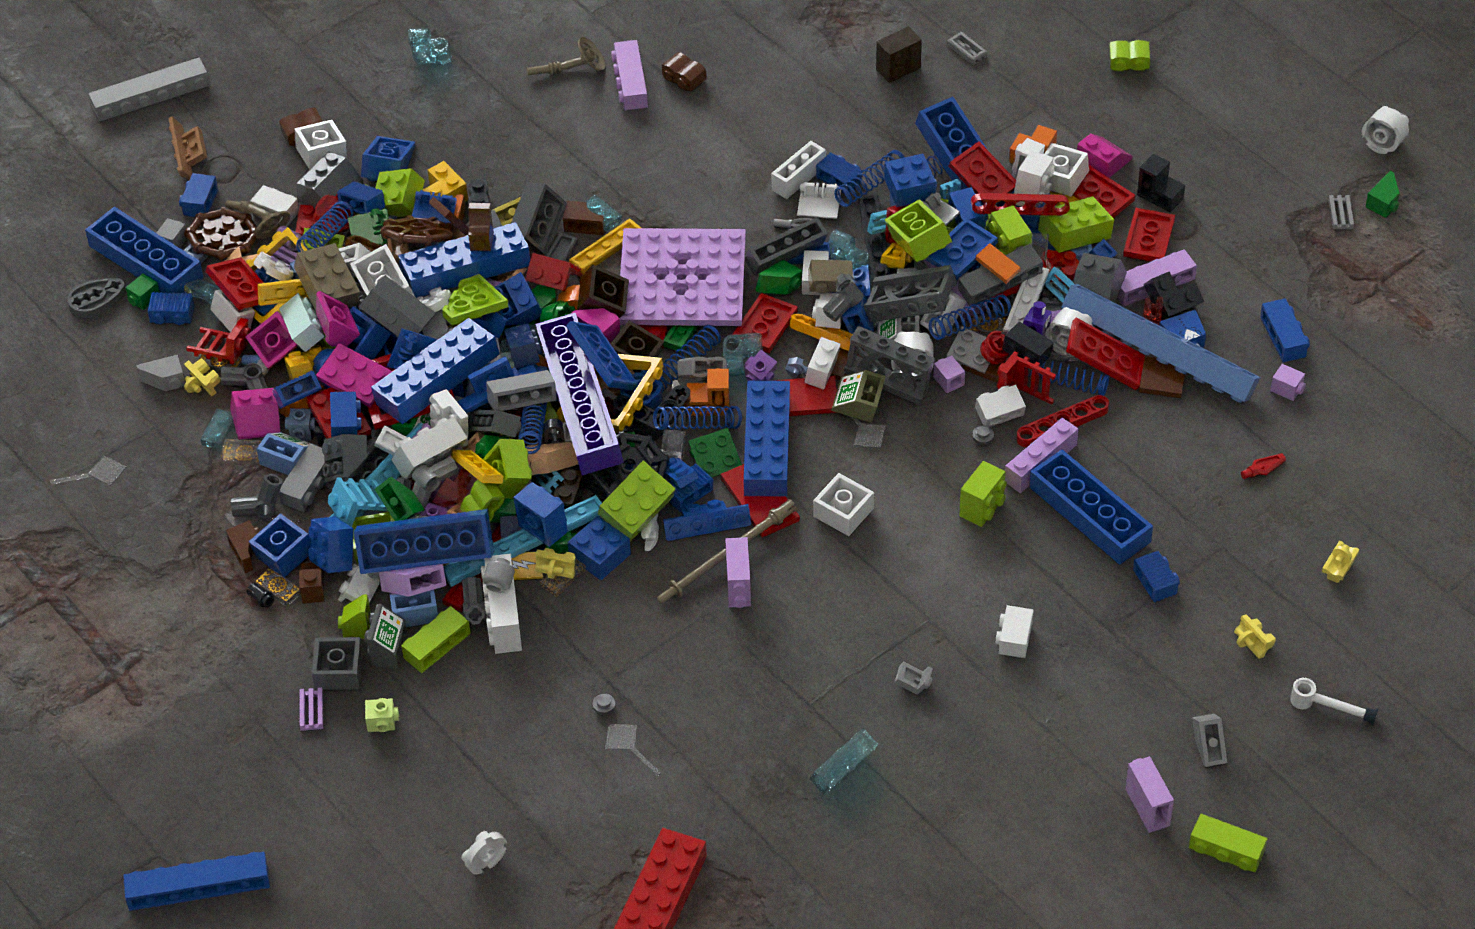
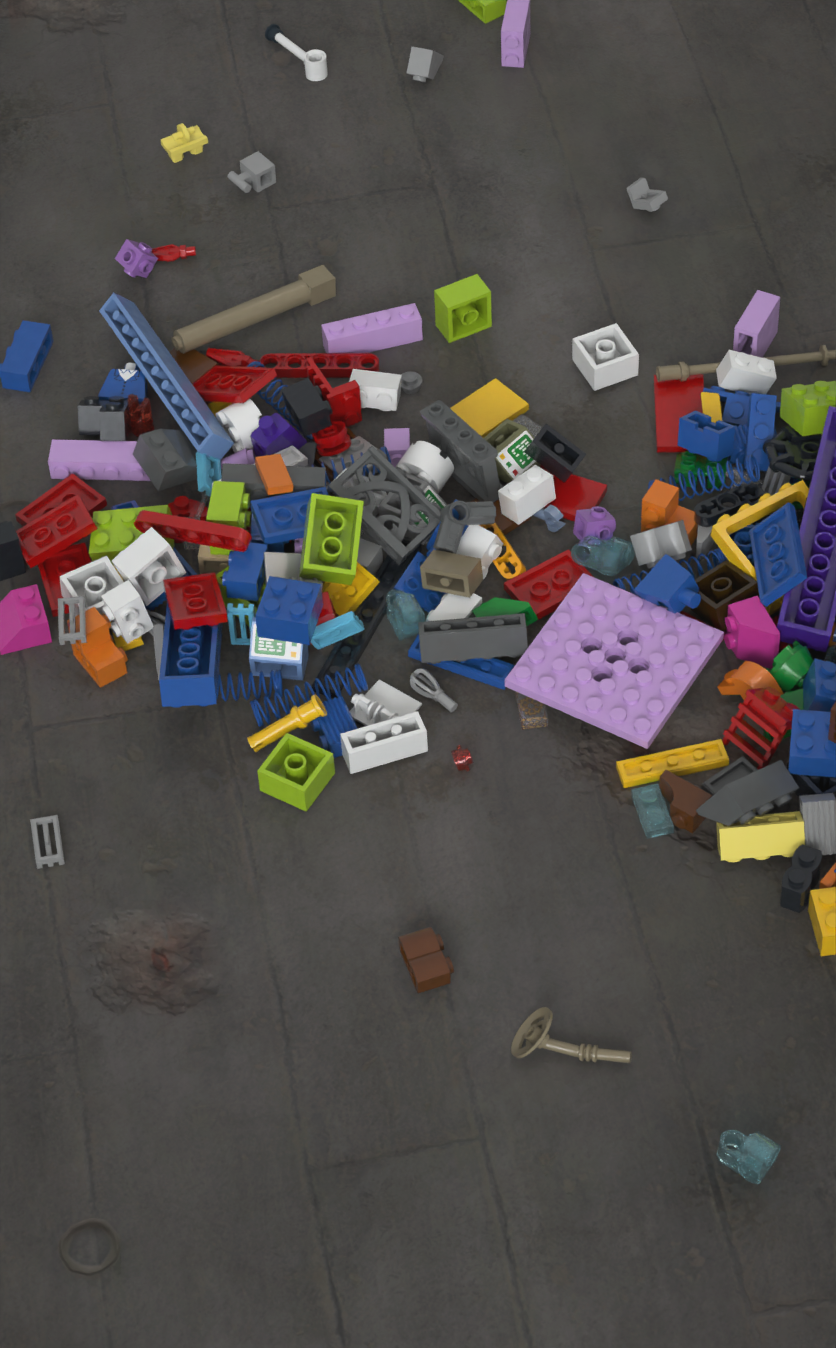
camera: 150 degrees left, 0 degrees up
dark brown brick [577,265,629,318] -> none
lavender brick [611,40,648,110] -> none
blue brick [744,381,790,496] -> none
clear light blue brick [809,728,879,796] -> none
dark brown brick [876,26,922,83] -> none
white brick [995,605,1034,658] -> none
blue brick [1029,449,1153,565] -> none
blue brick [1133,551,1180,602] -> none
light yellow hips [1234,614,1276,659] -> none
lavender brick [1271,364,1306,401] -> none
none -> red plate [16,494,98,568]
none -> light grey tile [58,596,87,645]
none -> medium lavender brick [115,239,158,278]
none -> dark tan brick [171,265,336,354]
none -> red piece [206,348,260,367]
none -> light grey brick [228,151,276,193]
none -> yellow pin [247,694,327,752]
none -> lime brick [257,733,335,812]
none -> yellow tile [450,378,529,438]
none -> clear red plate [451,745,474,772]
none -> black brick [524,424,586,483]
none -> blue torso [634,554,701,614]
none -> blue brick [677,411,735,462]
none -> yellow slope [701,392,722,423]
none -> white brick [716,350,777,394]

